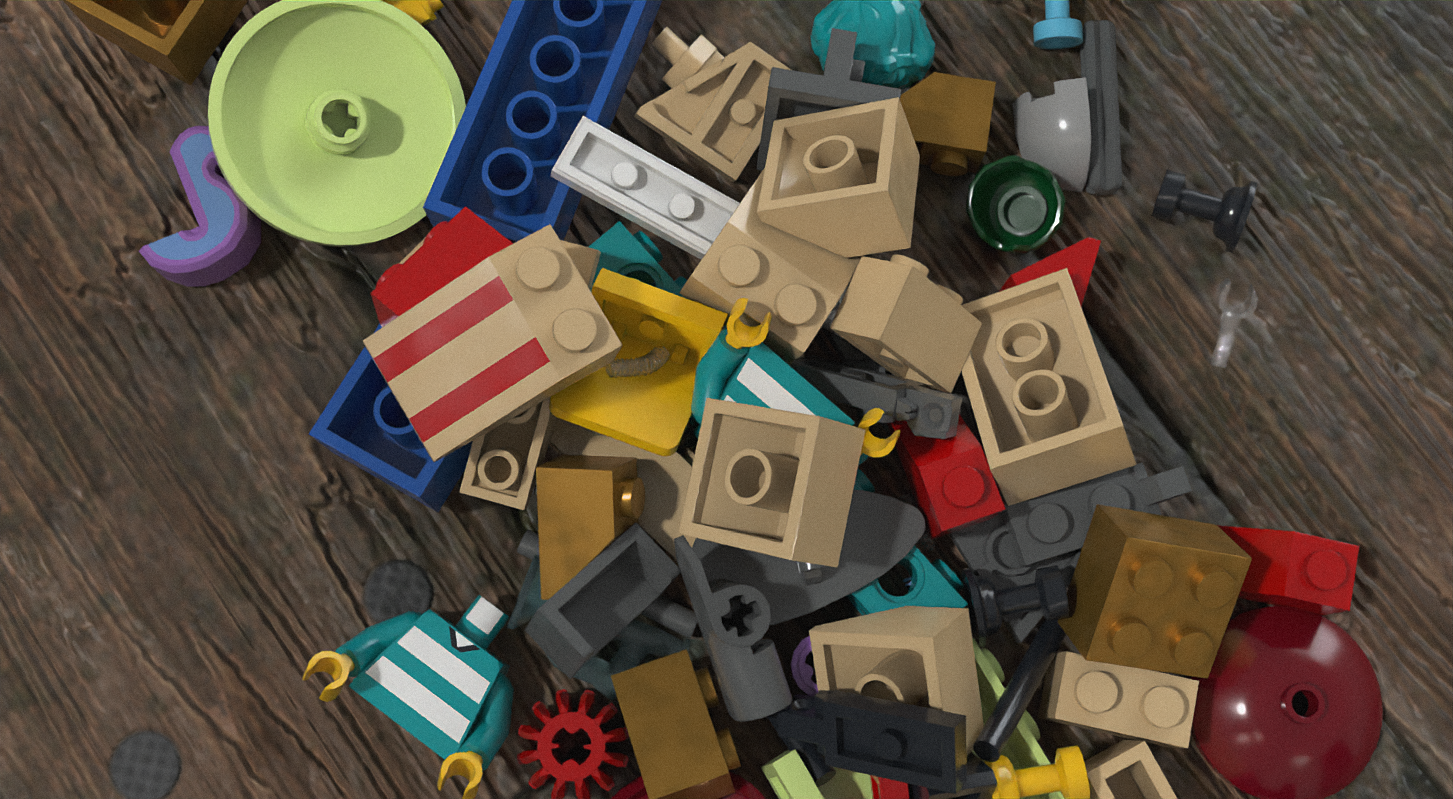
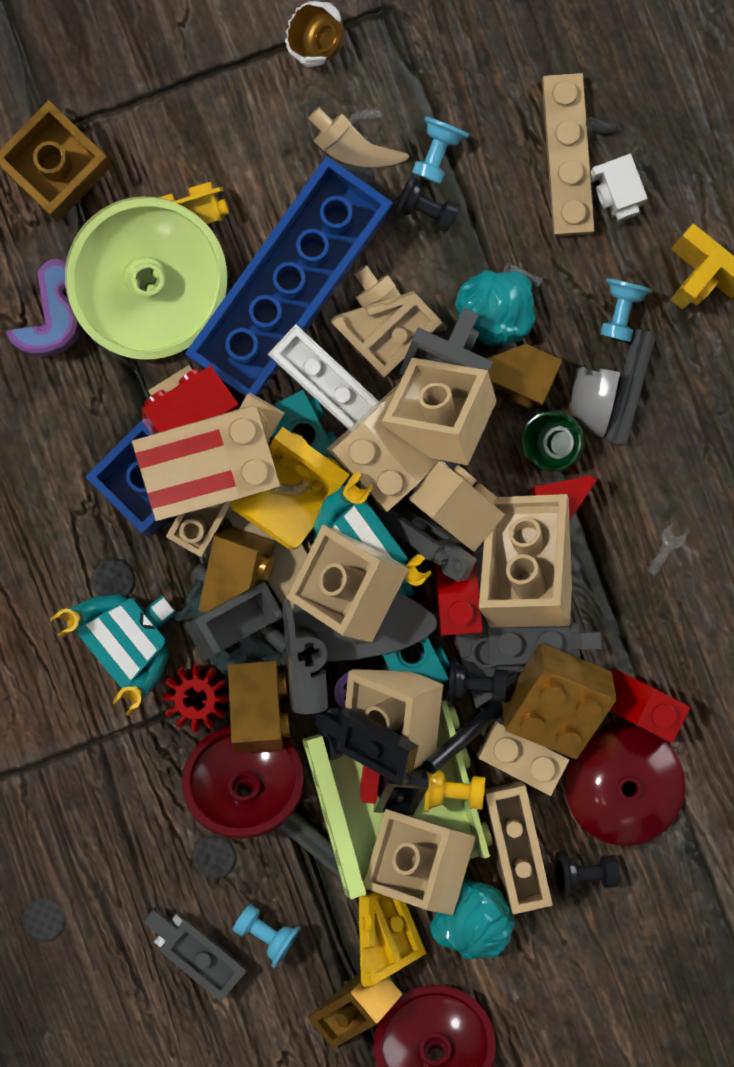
camera: 15 degrees right, 10 degrees up
black piece [1151,169,1257,253] -> none

